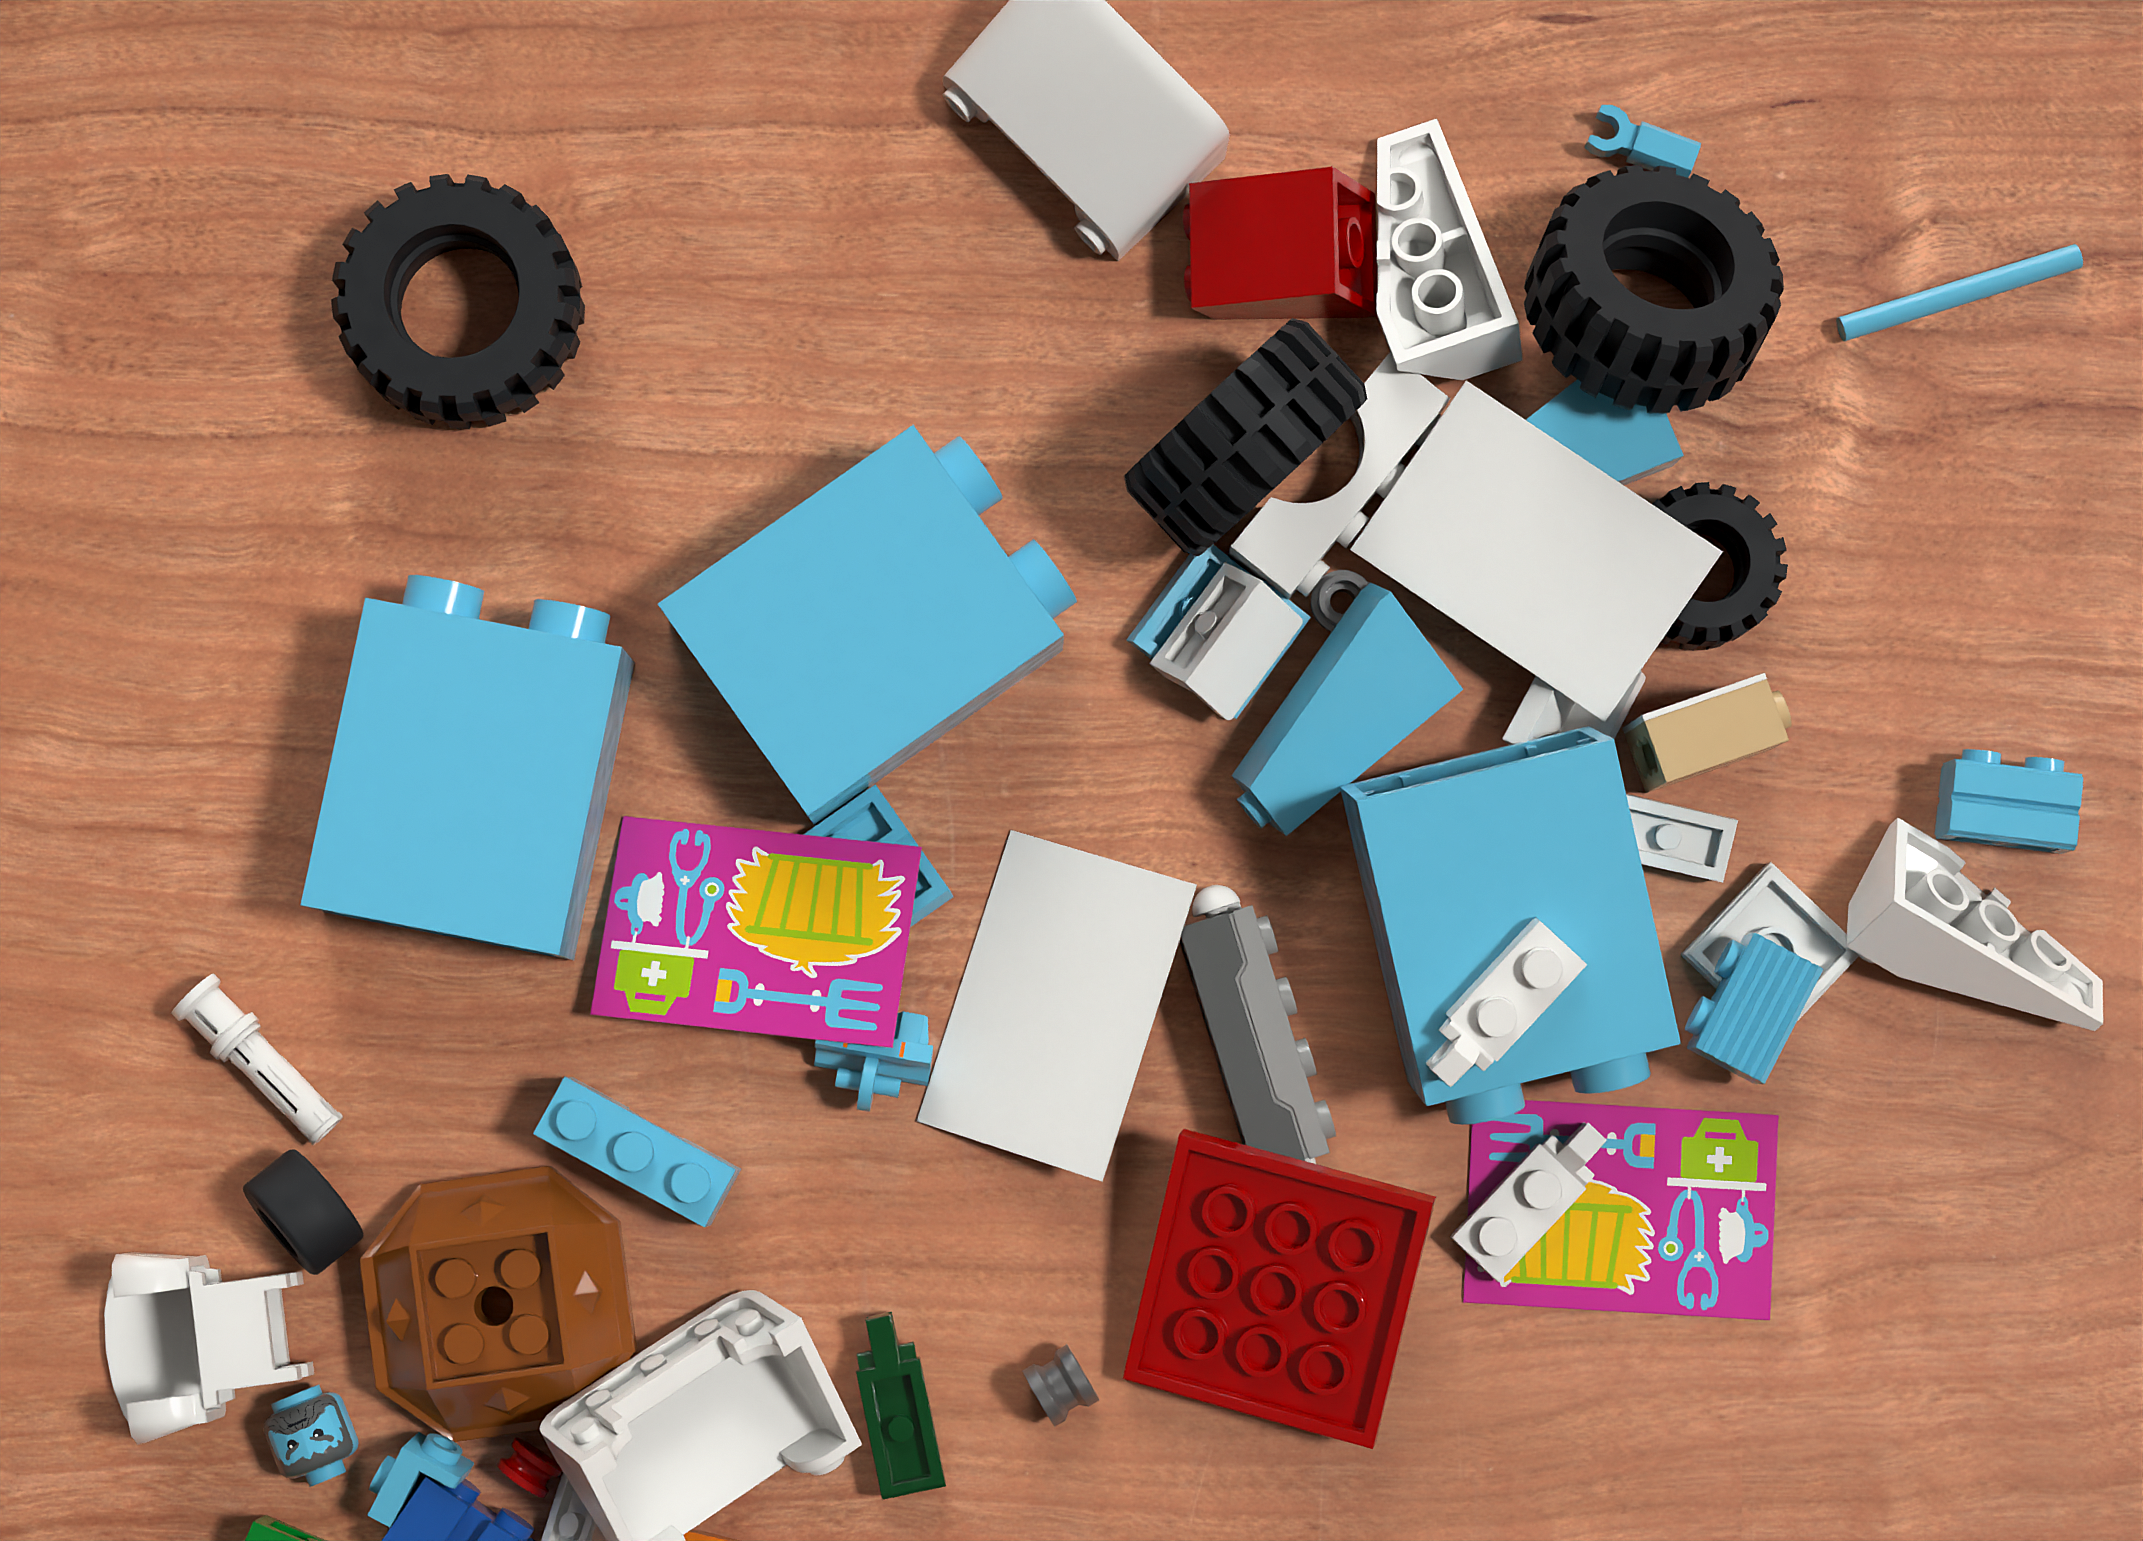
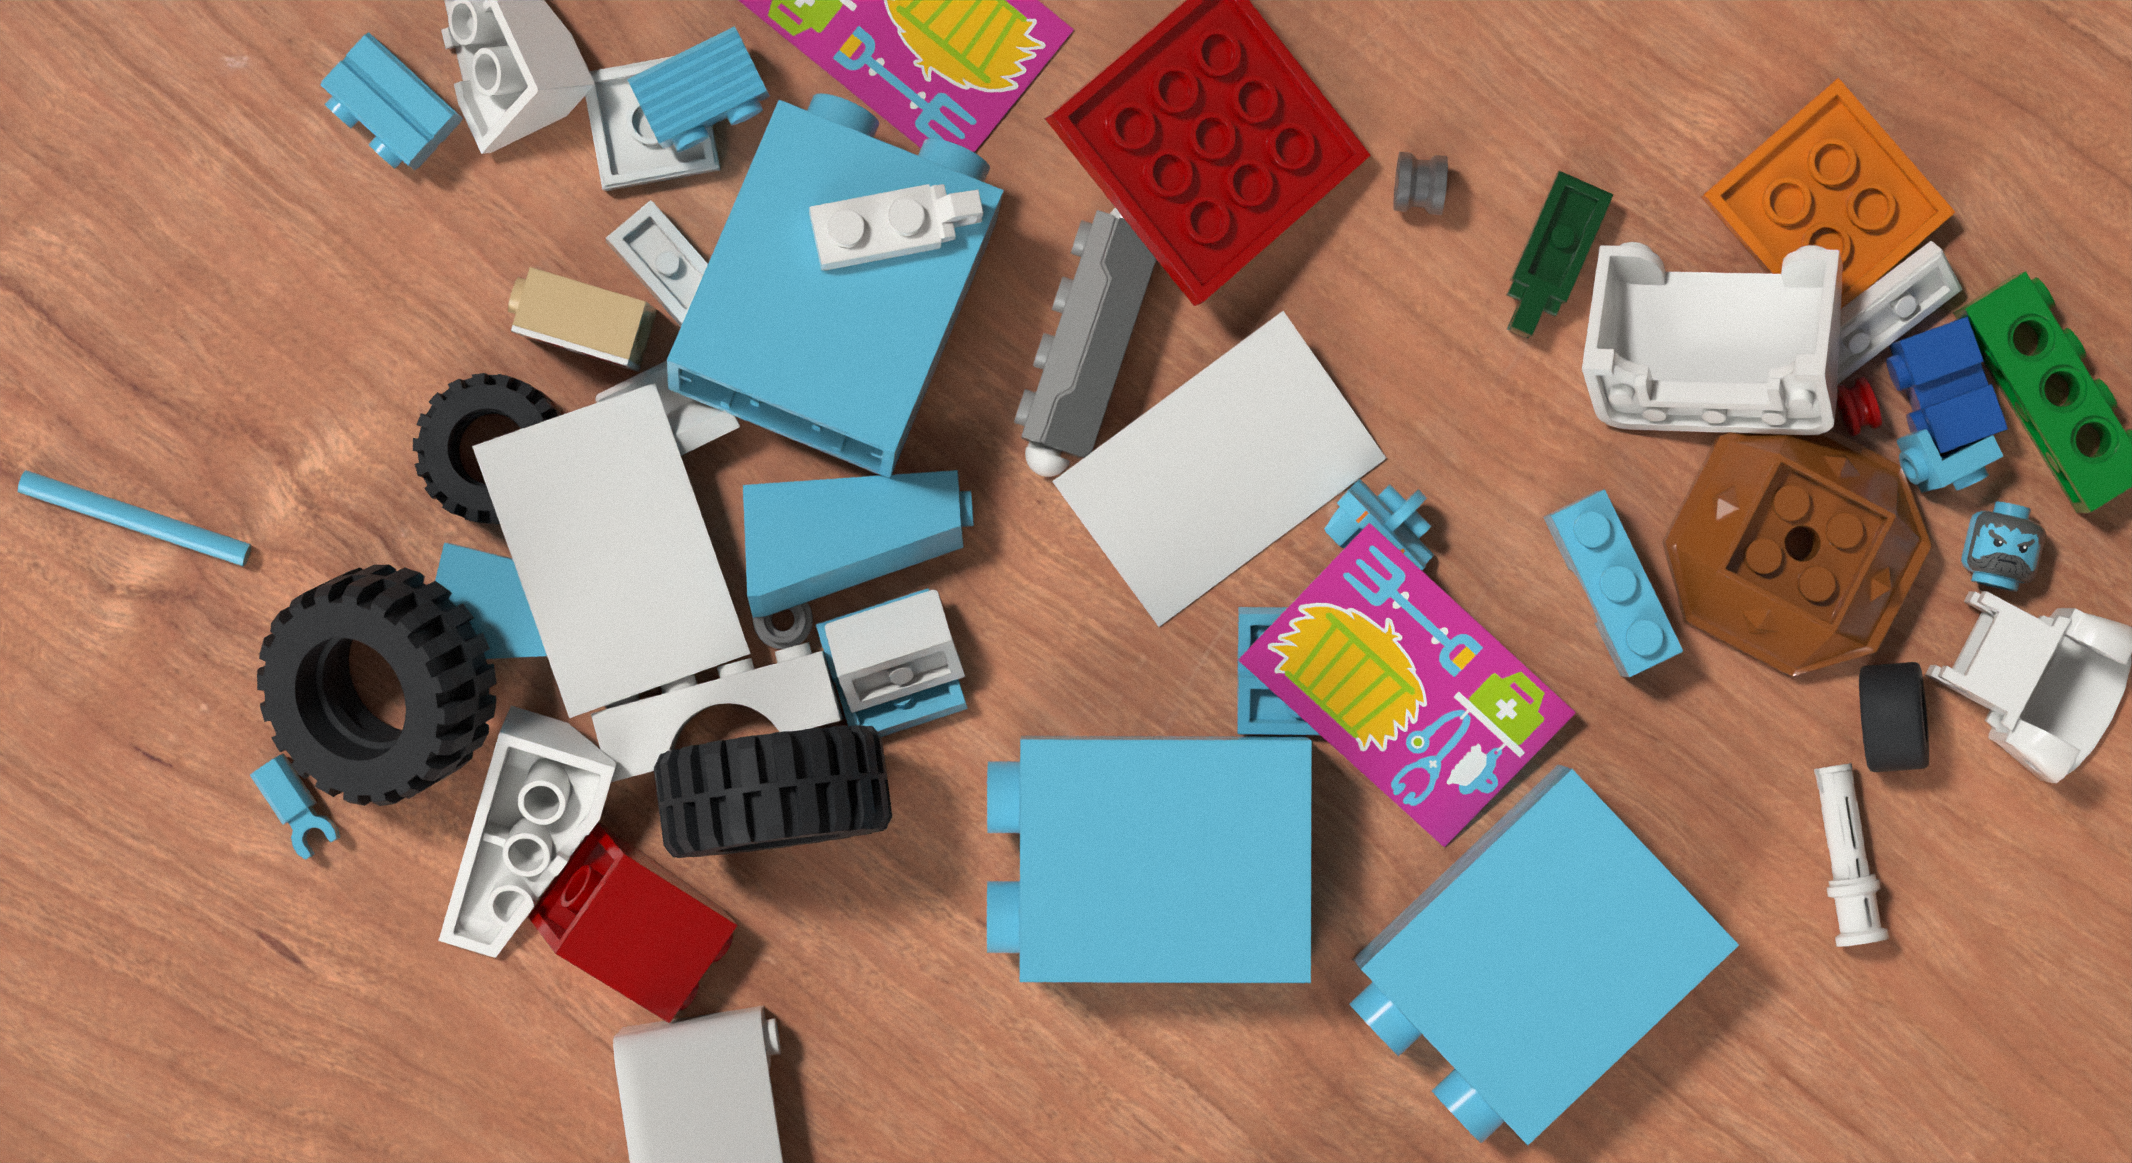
camera: 140 degrees left, 5 degrees up
white hinge [1450,1122,1607,1282] -> none

